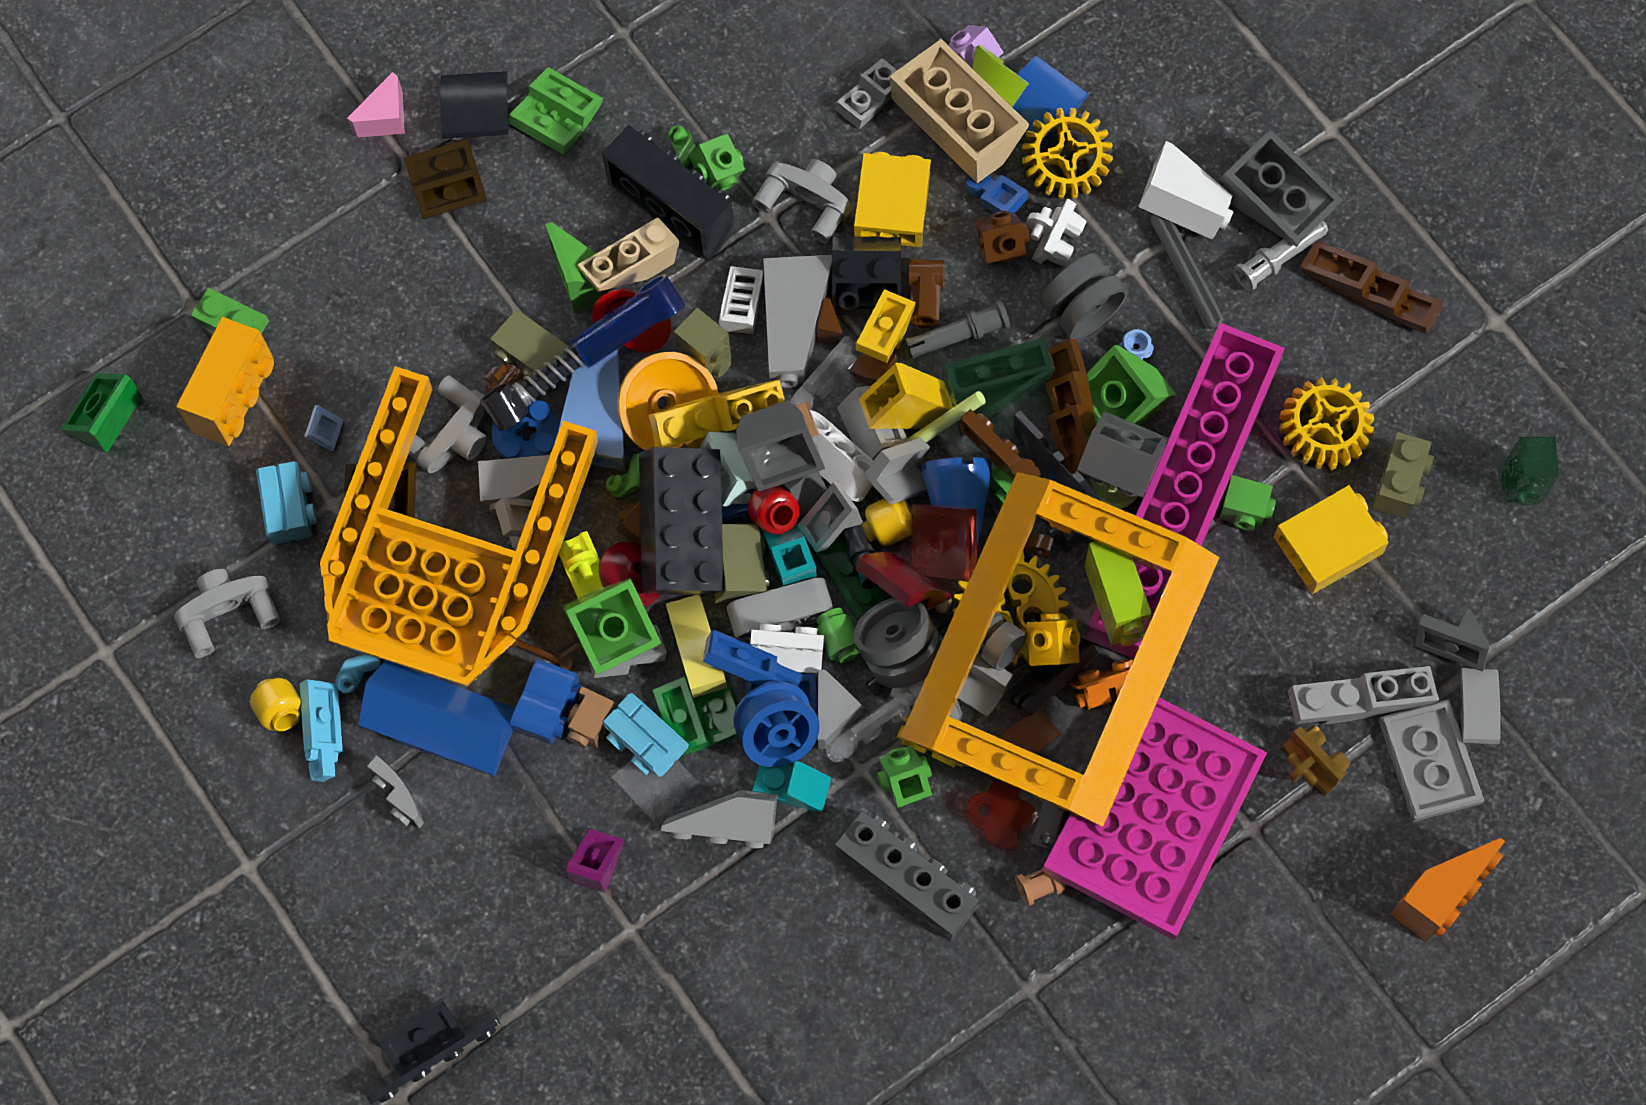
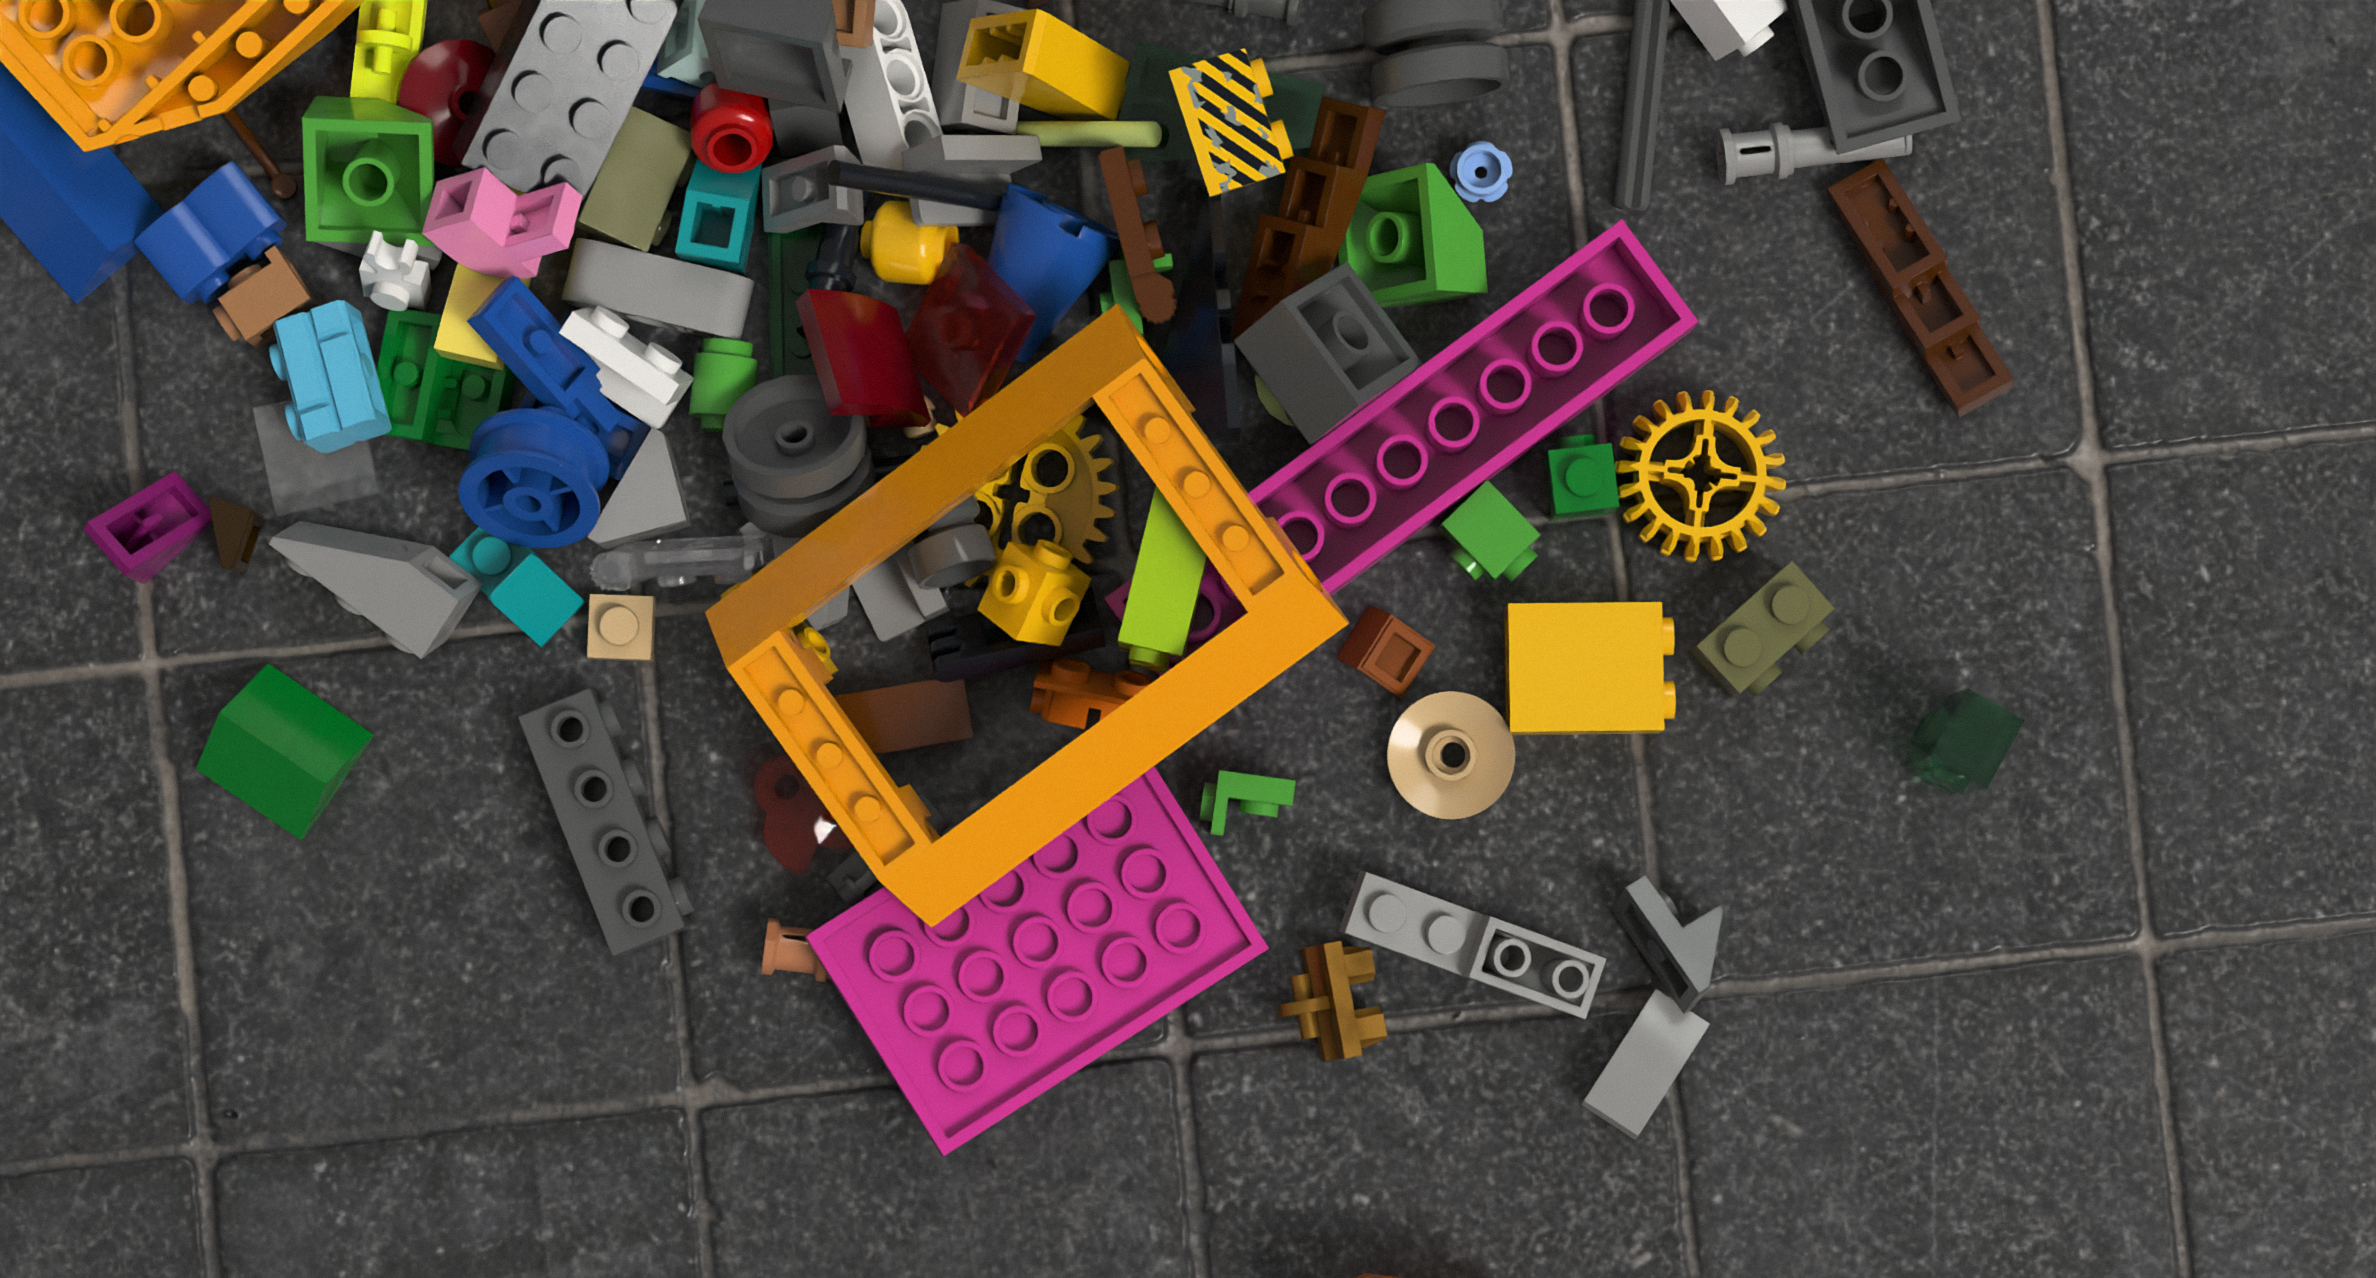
camera: 25 degrees right, 15 degrees up
bright green brick [877,745,932,808] -> none
light grey tile [1378,699,1485,822] -> none
none -> green slope [196,663,375,840]
none -> dark brown slope [209,495,265,576]
none -> white plate [359,231,432,312]
none -> bright pink brick [422,167,582,279]
none -> tan plate [587,594,656,662]
none -> black bar [826,160,1003,212]
none -> slope [1168,48,1294,197]
none -> bright green bracket [1199,770,1296,836]
none -> dark orange slope [1337,606,1436,699]
none -> tan dish [1387,691,1516,819]
none -> green brick [1542,434,1620,521]

